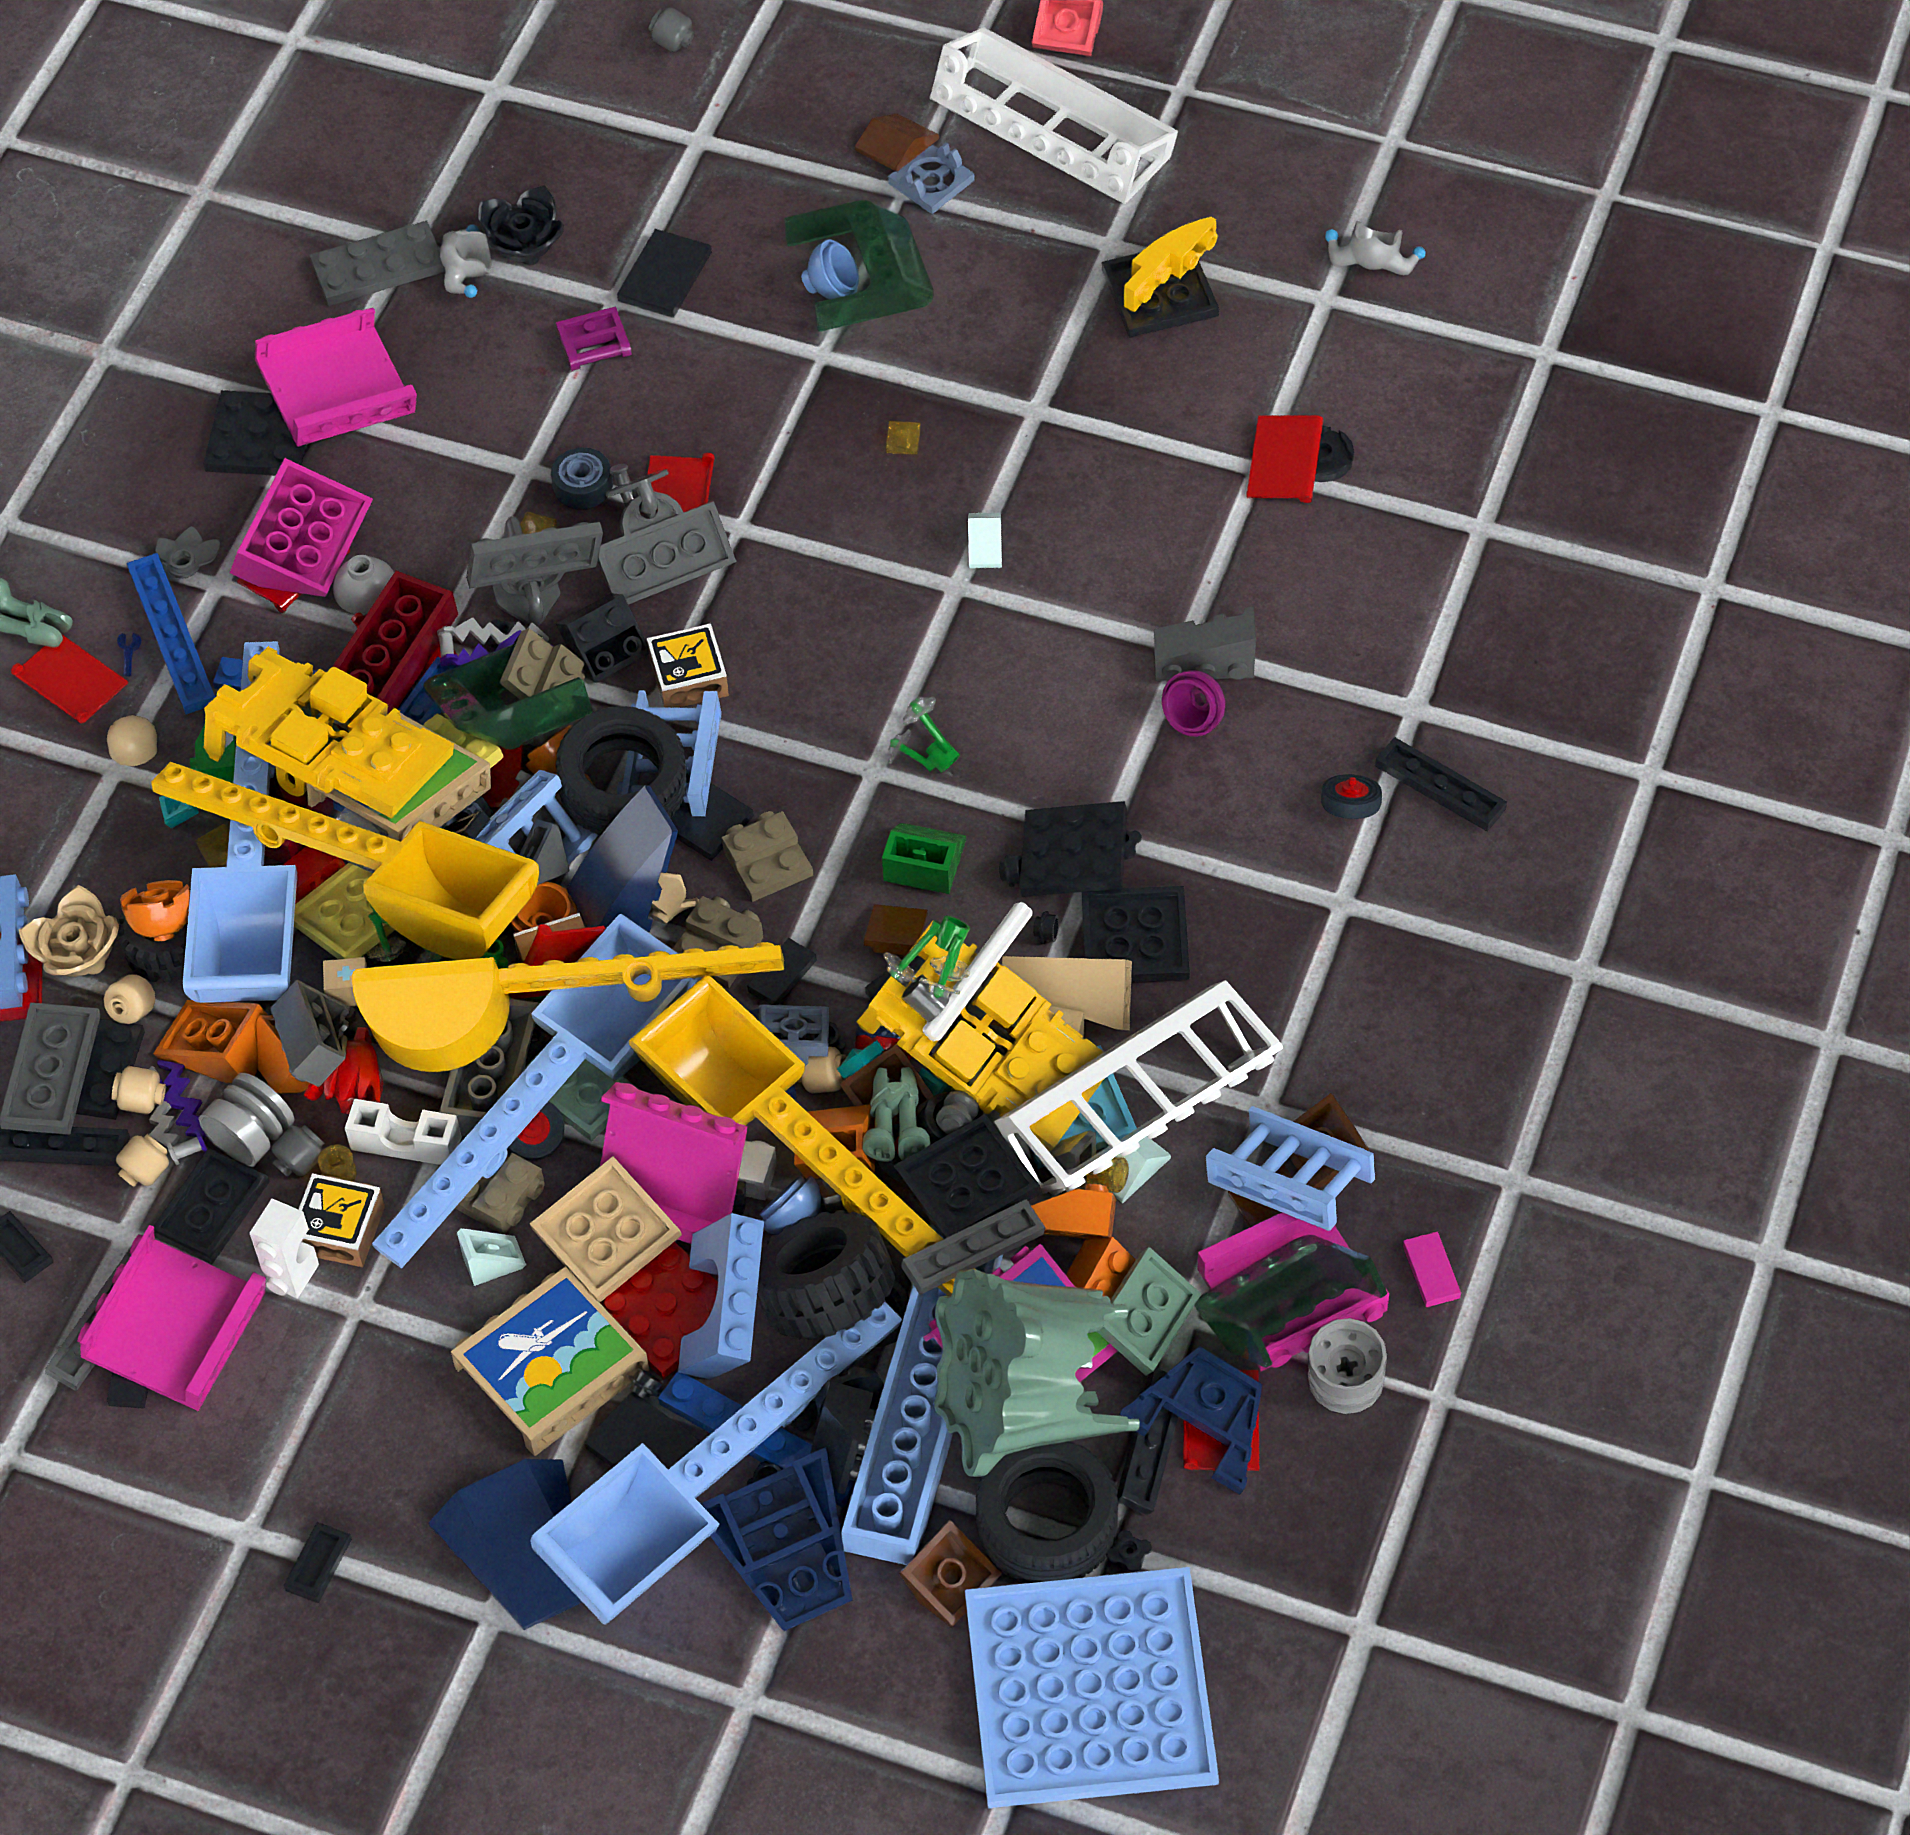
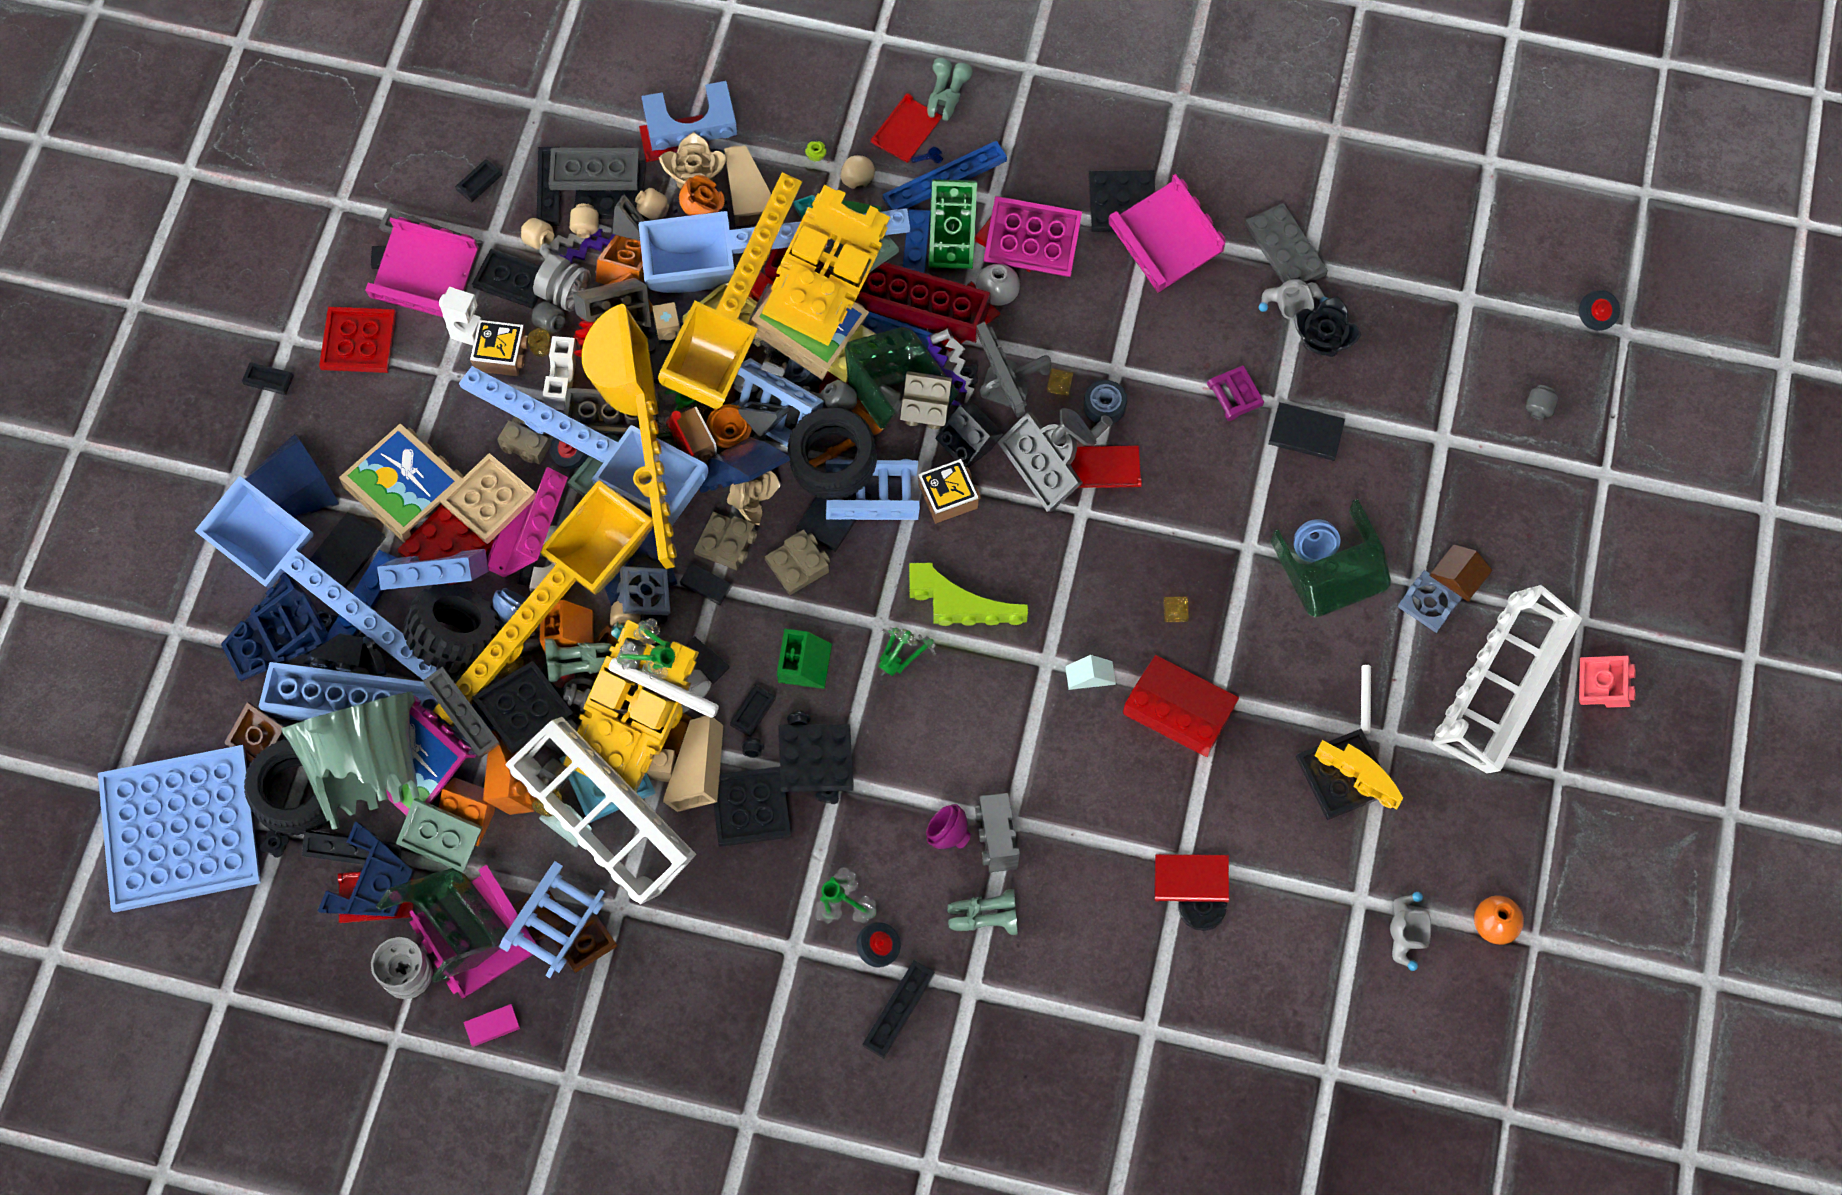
camera: 80 degrees right, 10 degrees up
dark grey plate [155,526,221,579] -> none
light aqua slope [457,1228,526,1286] -> none
black plate [629,1368,663,1400] -> none
reddish brown piece [864,904,928,955] -> none
none -> red plate [319,307,396,373]
none -> dark grey slope [612,195,645,241]
none -> tan slope [724,146,771,227]
none -> black tile [730,685,776,737]
none -> lime plate [805,141,827,162]
none -> clear plant [815,867,876,924]
none -> dark grey head [823,380,857,411]
none -> lime arch [909,563,1028,626]
none -> green brick [929,179,977,269]
none -> sand green piece [948,889,1018,935]
none -> red slope [1123,655,1239,757]
none -> white bar [1361,665,1371,734]
none -> orange piece [1474,895,1524,945]

